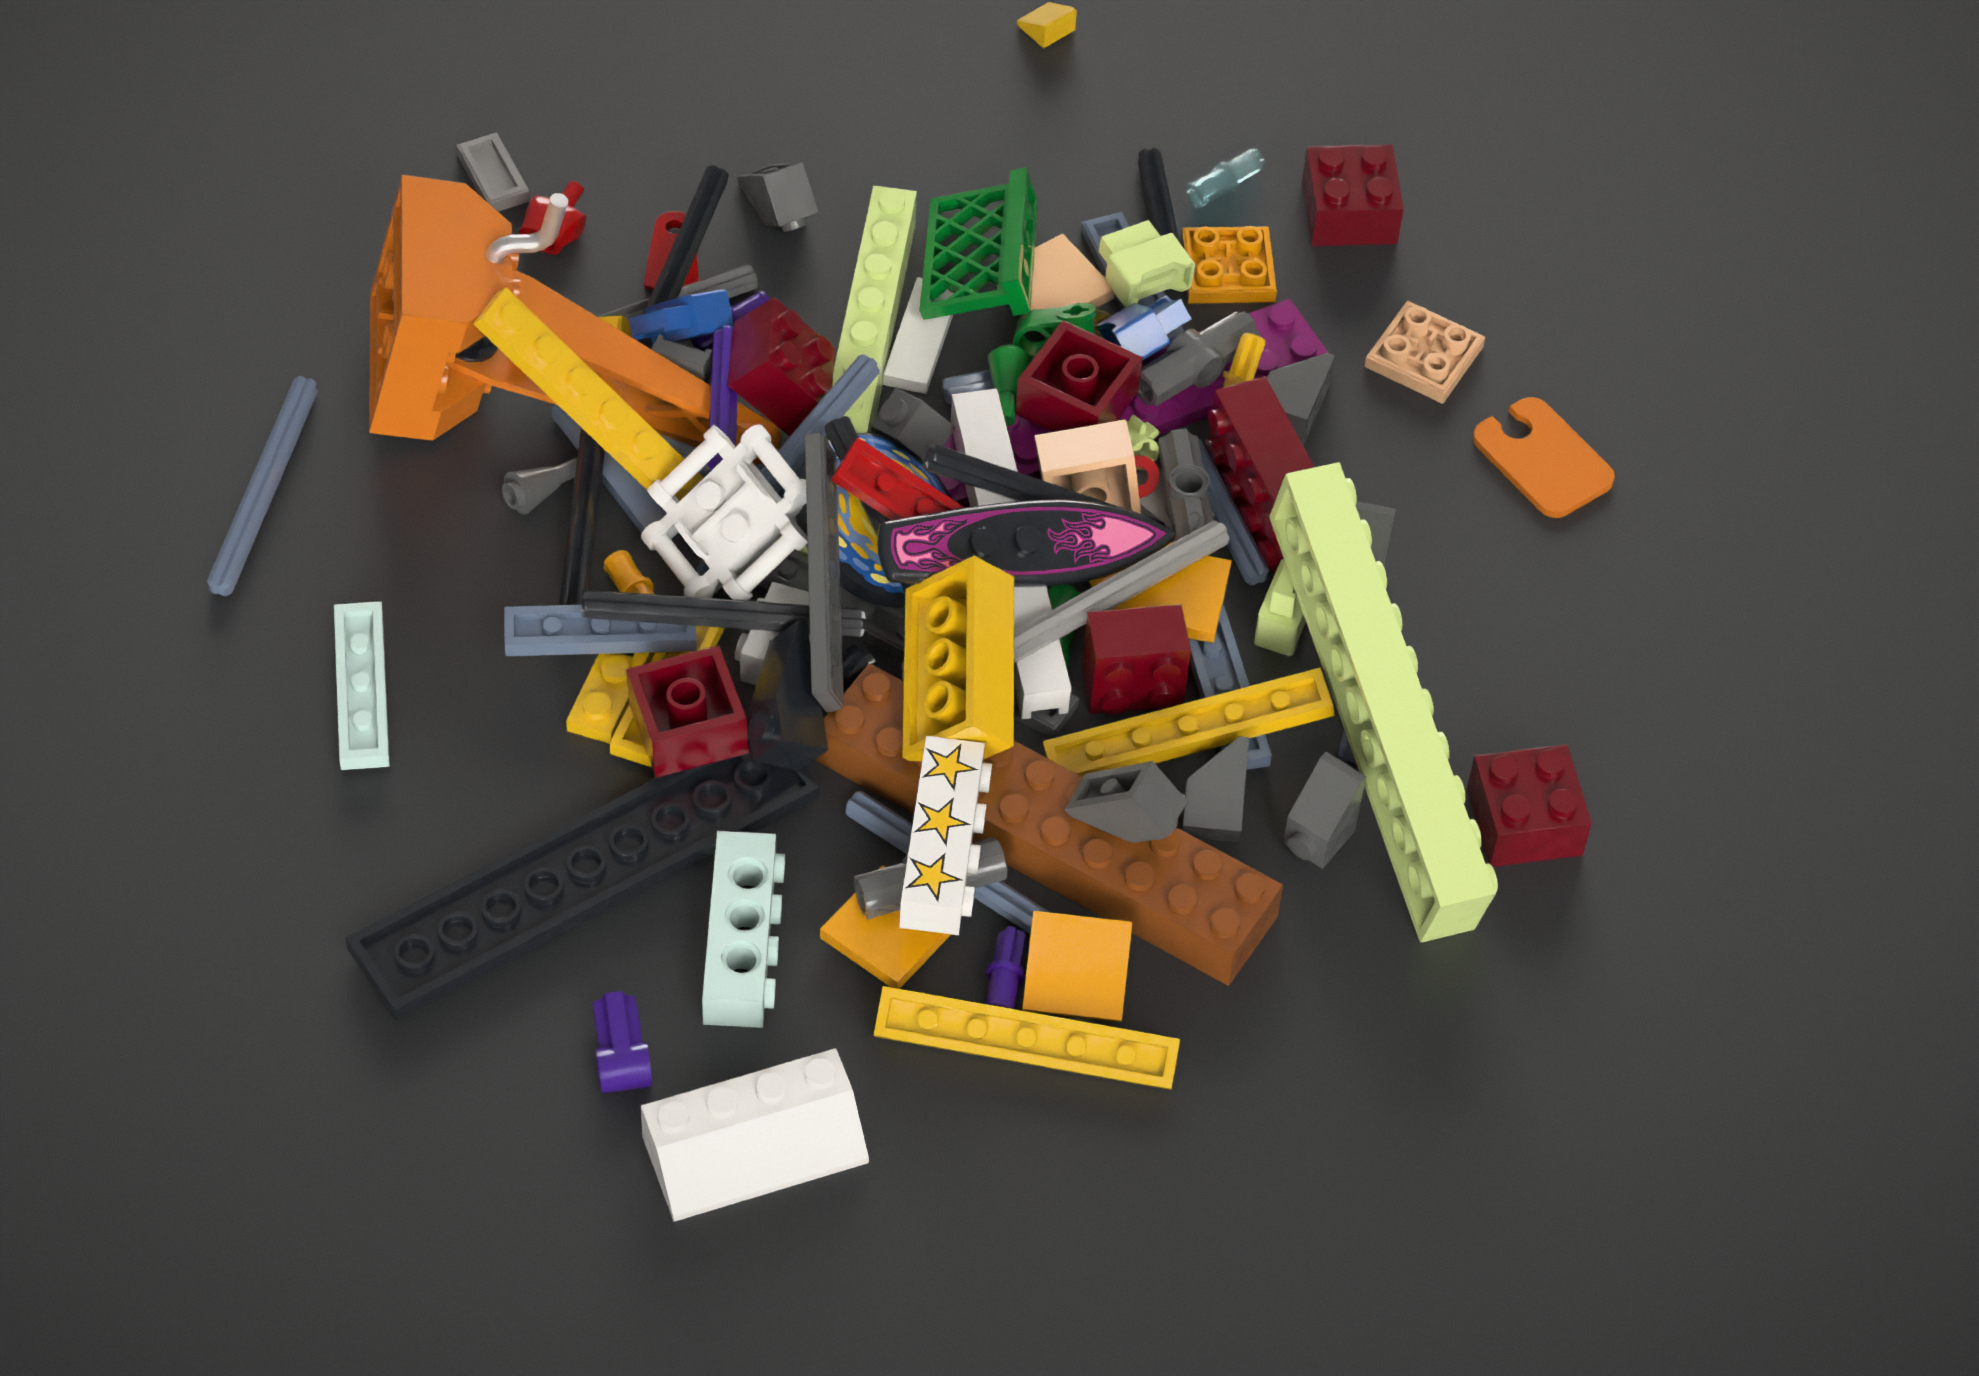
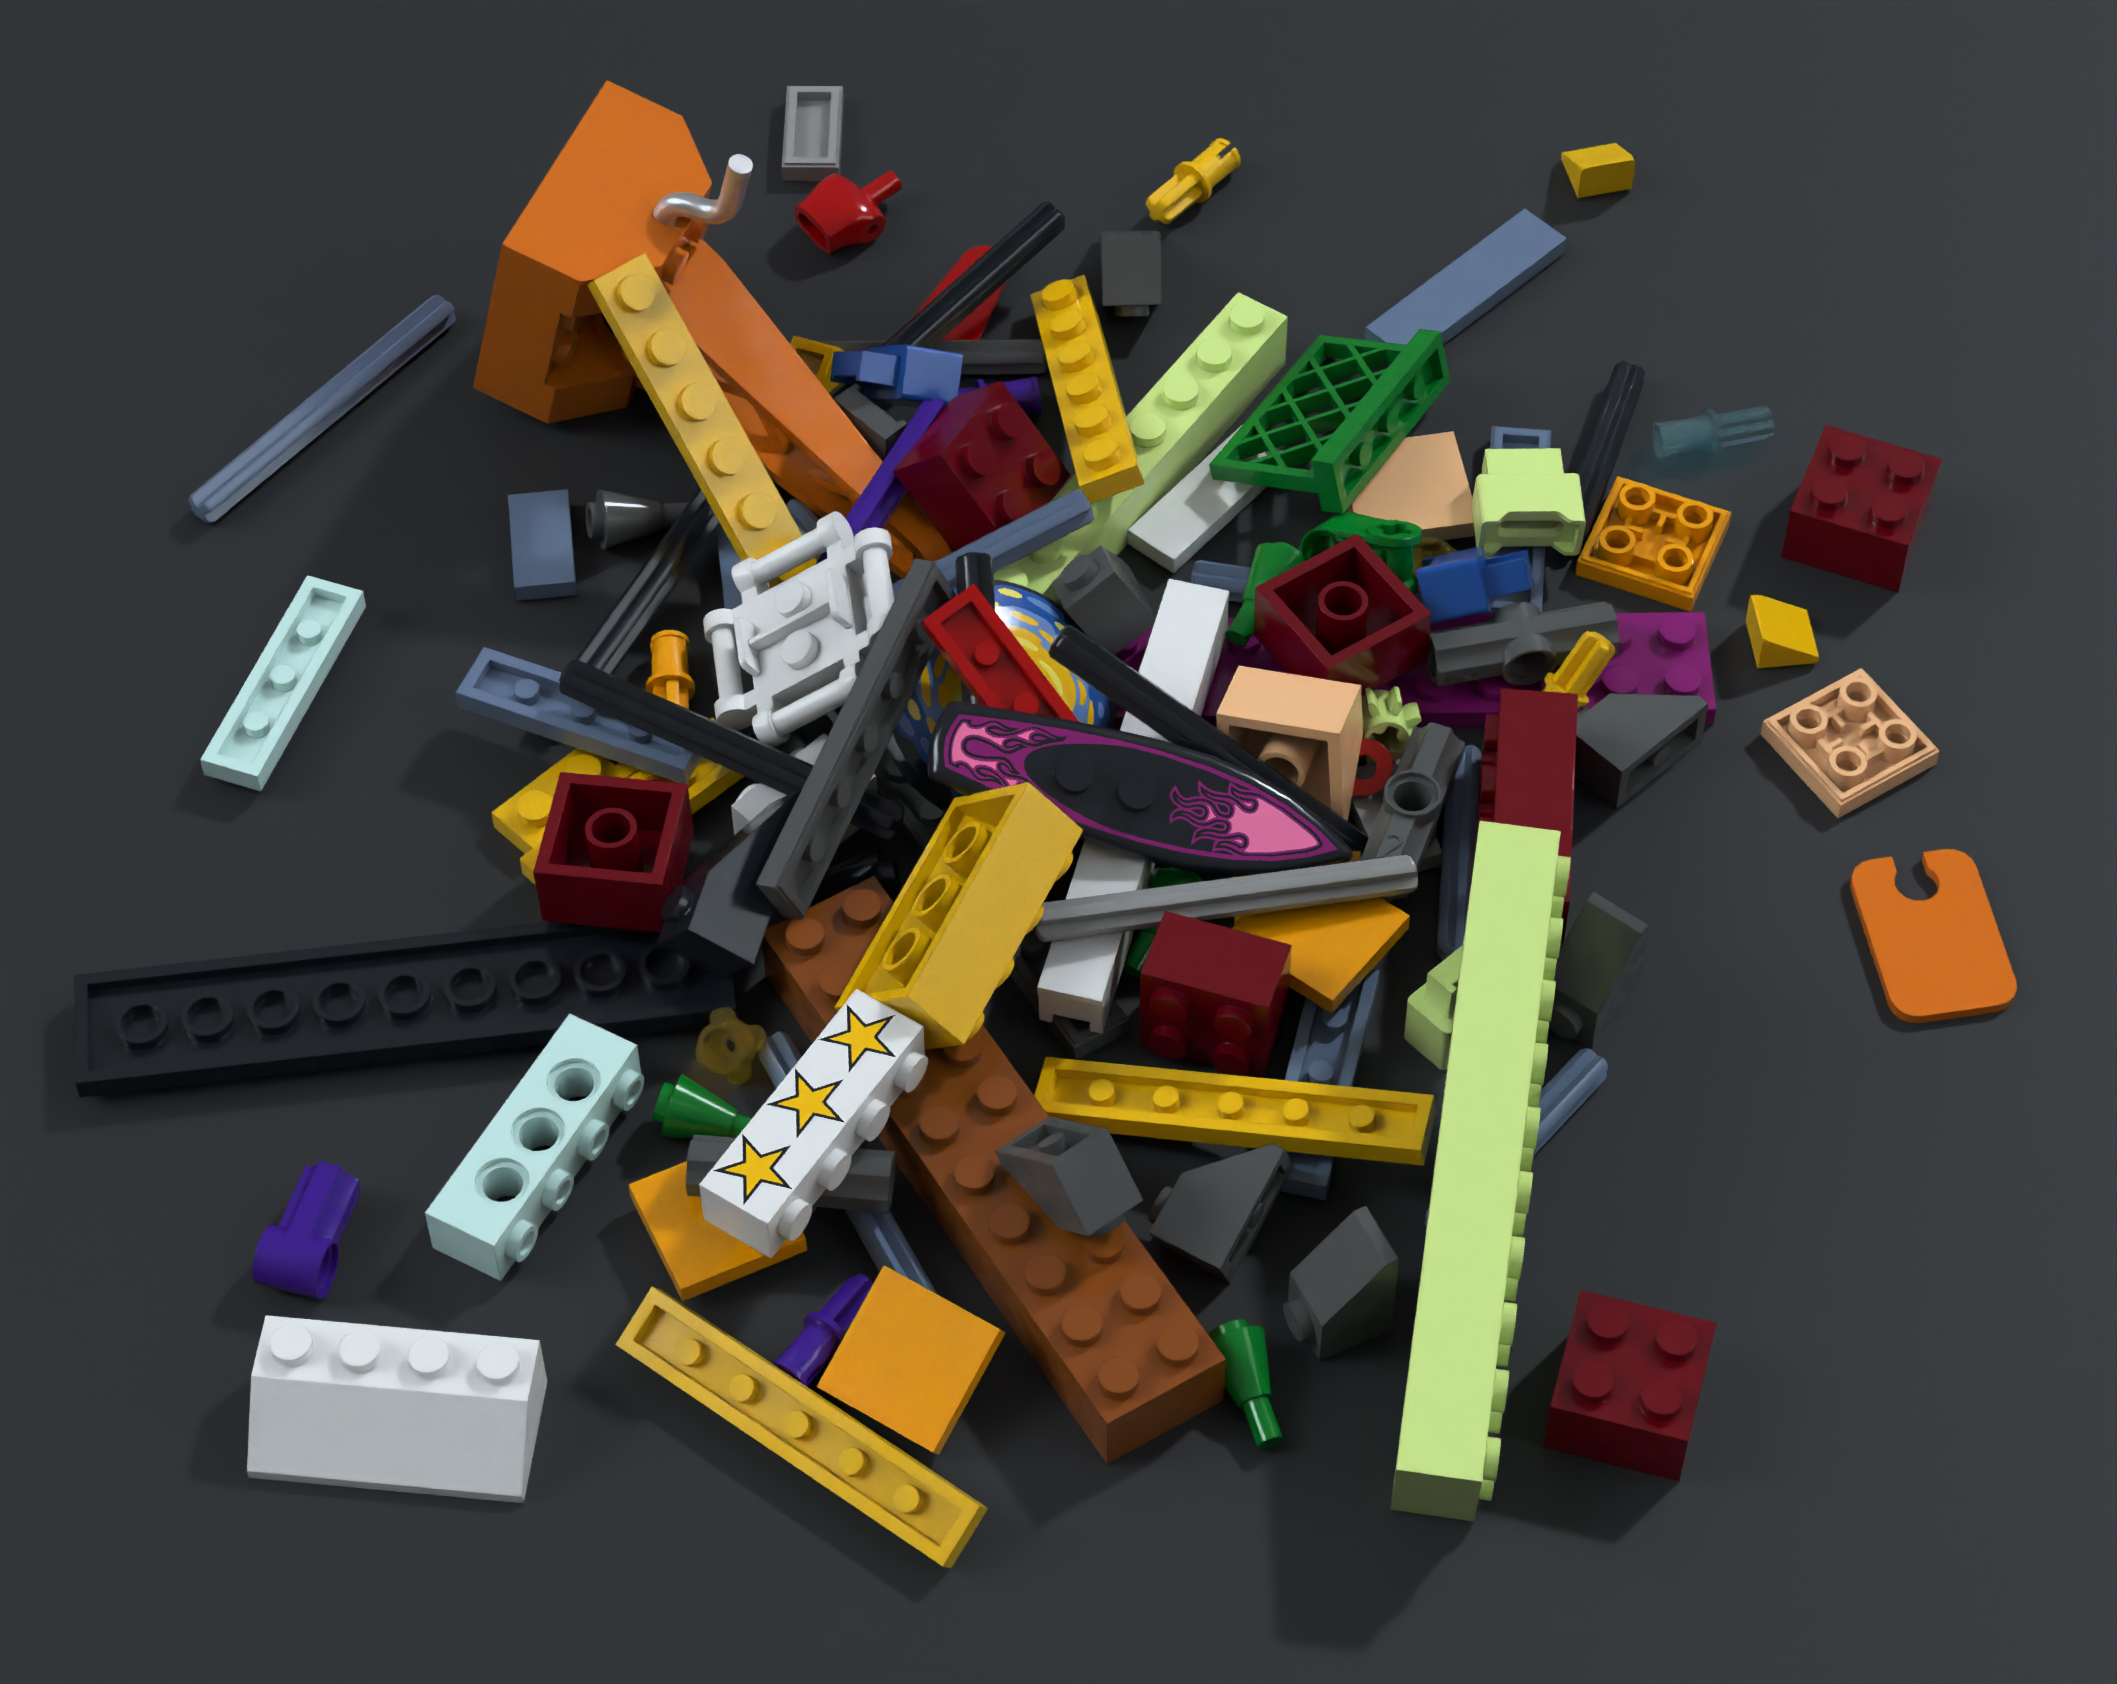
camera: 30 degrees right, 0 degrees up
none -> sand blue tile [508,489,577,601]
none -> green cone [652,1074,752,1139]
none -> clear yellow plate [695,1007,767,1084]
none -> yellow plate [1030,274,1145,504]
none -> yellow axle [1145,138,1241,224]
none -> green cone [1208,1319,1283,1449]
none -> sand blue tile [1364,208,1567,345]
none -> yellow slope [1745,595,1819,669]

